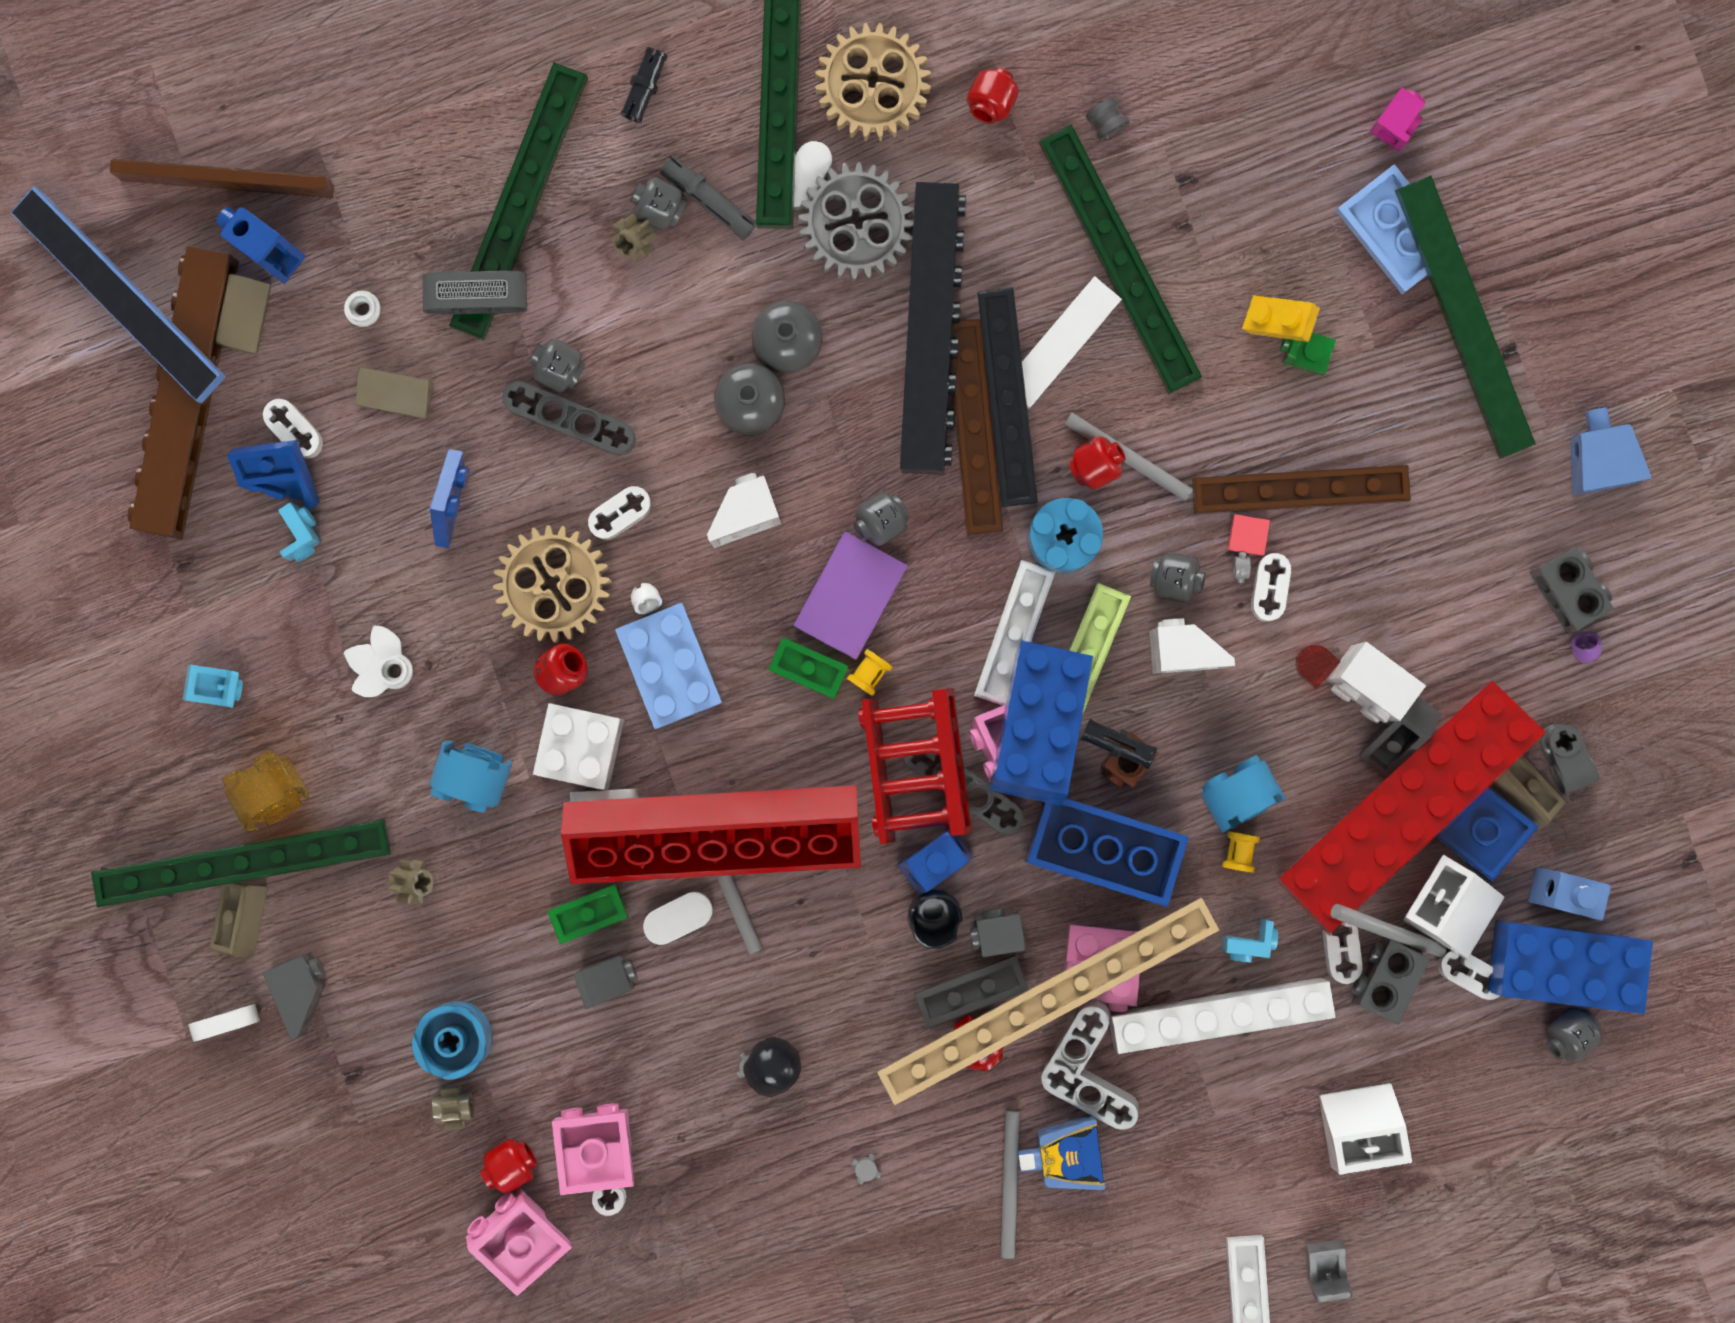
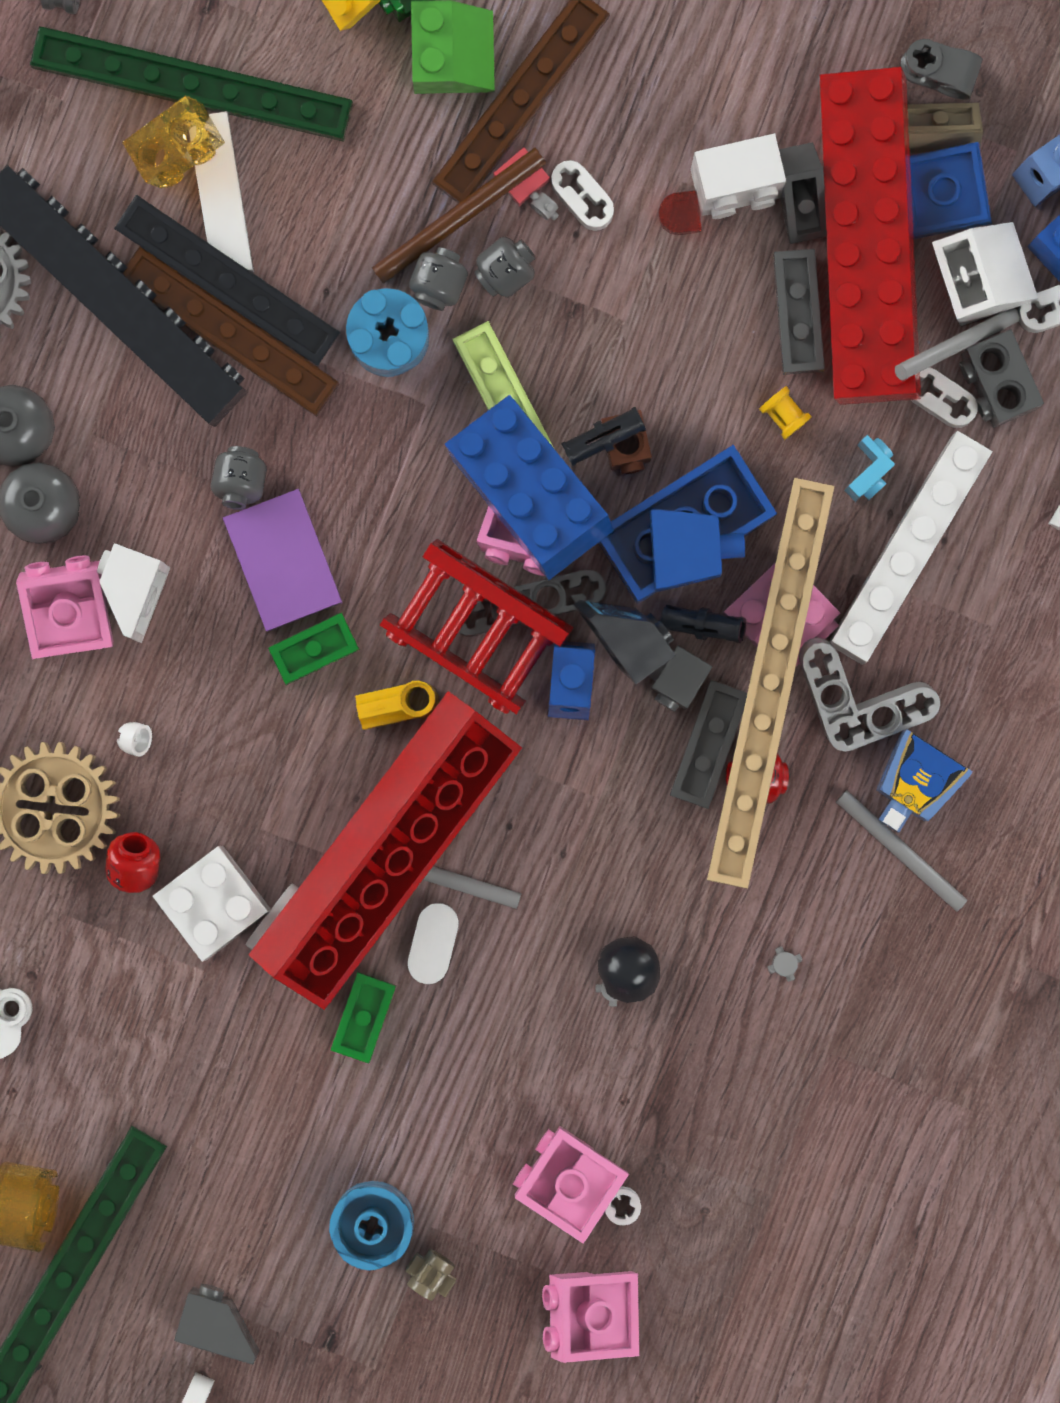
camera: 50 degrees left, 0 degrees up
dark tan slope [209,882,267,958] -> none
dark tan gear [388,860,434,904] -> none
dark azure brick [429,740,513,813] -> none
red head [480,1139,538,1194] -> none
dark grey slope [573,953,638,1010] -> none
white beam [588,486,652,540] -> none
light blue plate [615,603,722,730] -> none
yellow bush [847,649,893,696] -> none
black hair [907,890,963,949] -> none
white tile [974,560,1055,706] -> none
light grey bar [1064,413,1193,501] -> none
red head [1069,436,1126,489] -> none
white slope [1149,618,1235,674] -> none
dark azure brick [1201,755,1286,833] -> none
none -> bright pink plate [16,555,114,659]
none -> clear yellow brick [122,96,225,189]
none -> yellow piece [355,681,439,730]
none -> reddish brown piece [372,147,547,284]
none -> dark grey head [409,247,468,311]
none -> bright green slope [411,1,495,94]
none -> black slope [574,600,676,684]
none -> blue torso [650,509,745,592]
none -> black pin [661,605,746,644]
none -> dark grey plate [773,249,824,375]

